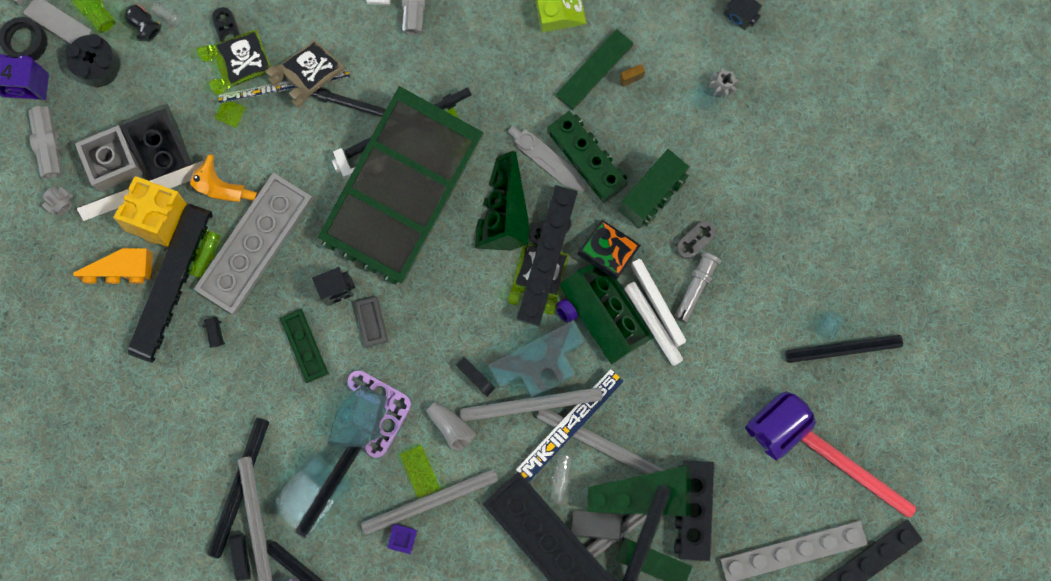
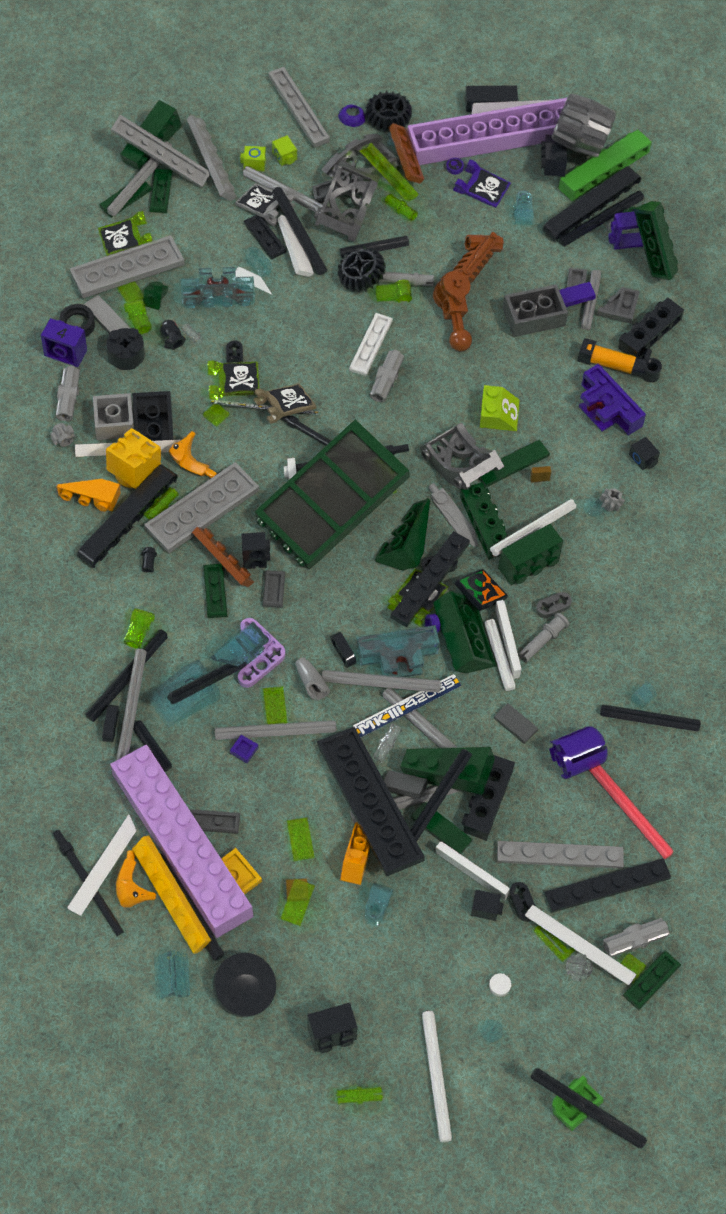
camera: 15 degrees right, 20 degrees down
none -> clear neon green piece [124,608,155,649]
none -> dark orange plate [192,527,254,587]
none -> flat silver fence [420,423,504,489]
none -> white axle [490,499,576,556]
none -> dark grey tile [494,703,538,744]

